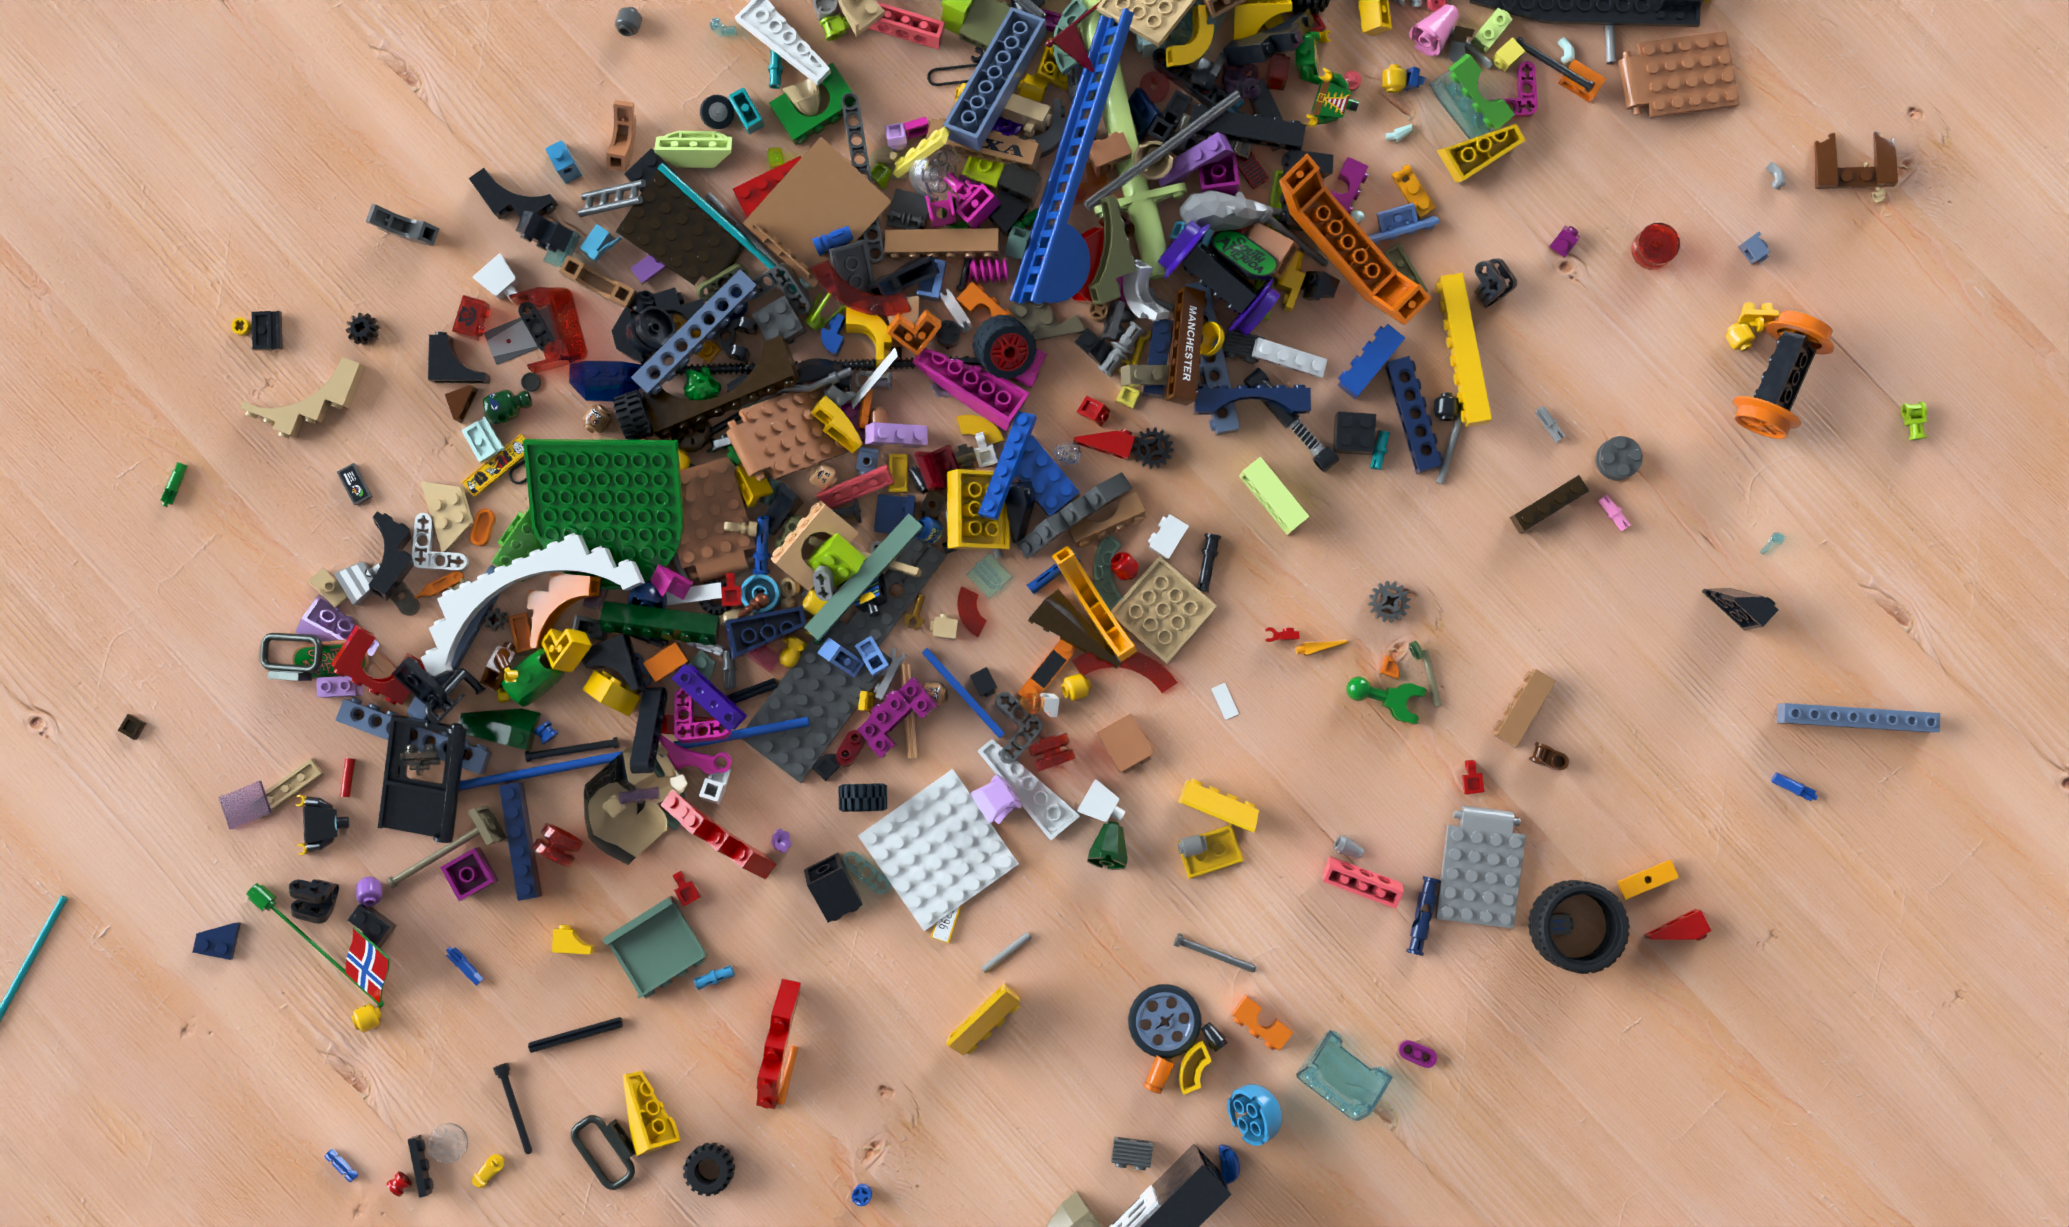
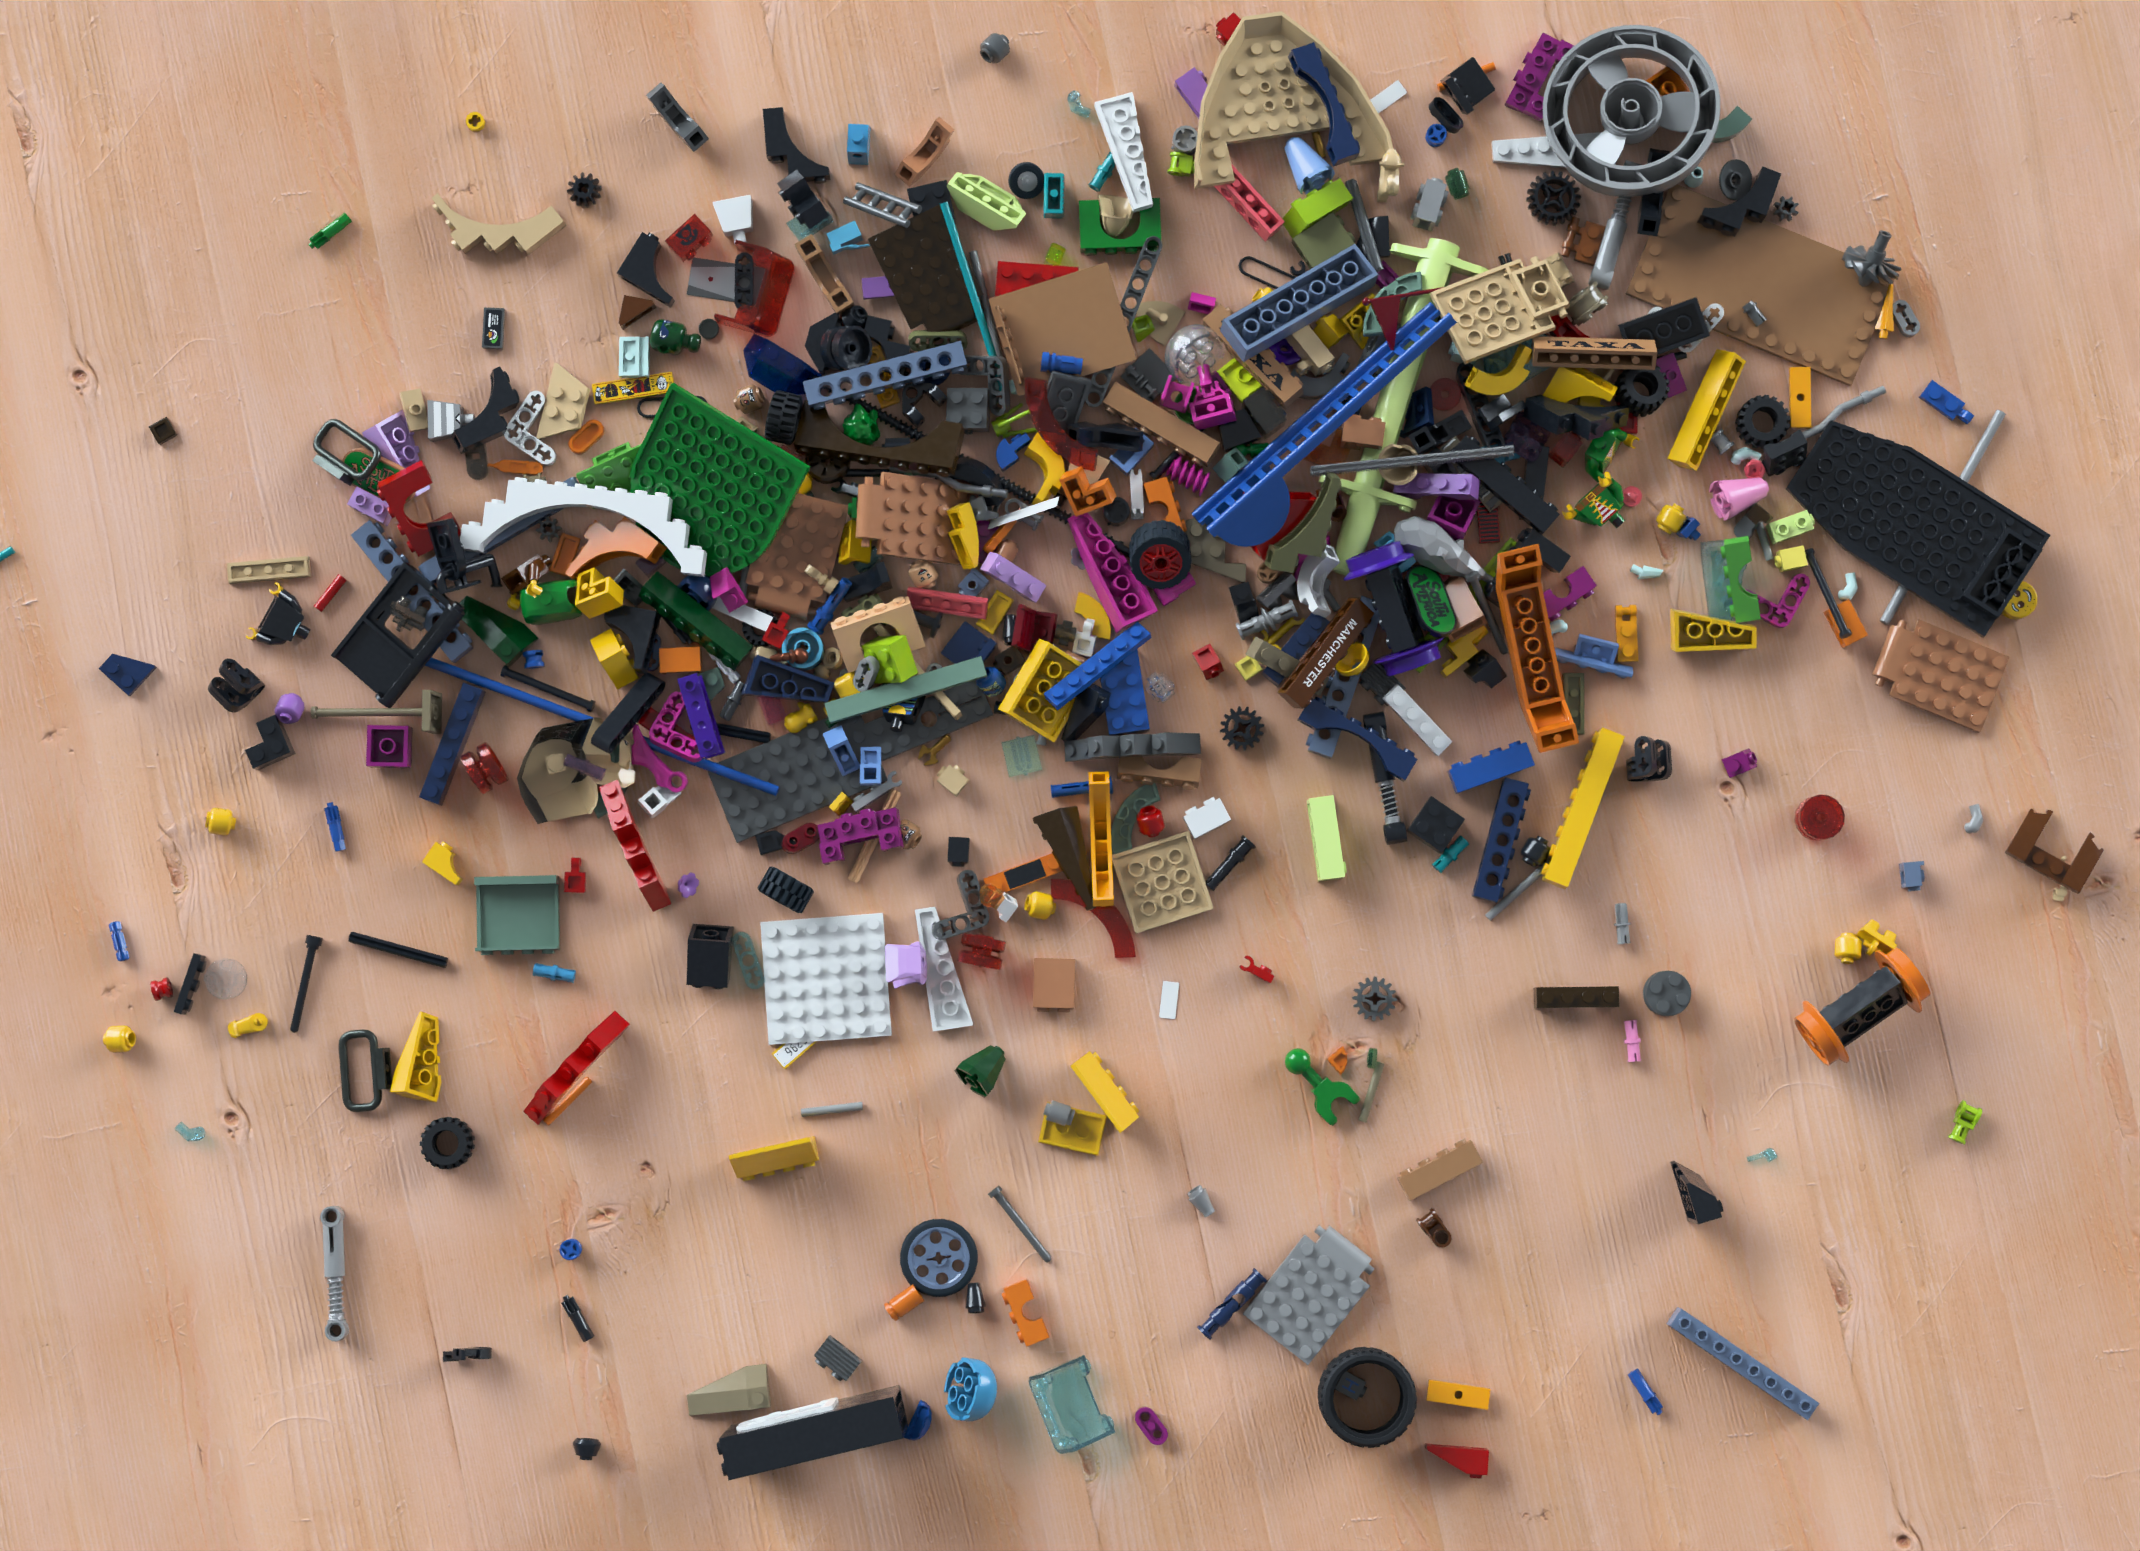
camera: 30 degrees right, 0 degrees up
clear purple piece [219,781,272,830] -> none
flag [246,883,390,1008] -> none
black plate [251,311,283,351] -> none
lavender tile [885,123,907,153] -> none
light yellow plate [893,126,950,178] -> none
blue tile [922,648,1005,738] -> none
clear red tile [957,586,987,637] -> none
red slope [1073,429,1135,460] -> none
white torso [1077,779,1126,822] -> none
yellow brick [1179,1041,1212,1095] -> none
light orange piece [1295,640,1348,656] -> none
coral brick [1322,856,1403,909] -> none
red plate [1462,760,1485,795] -> none

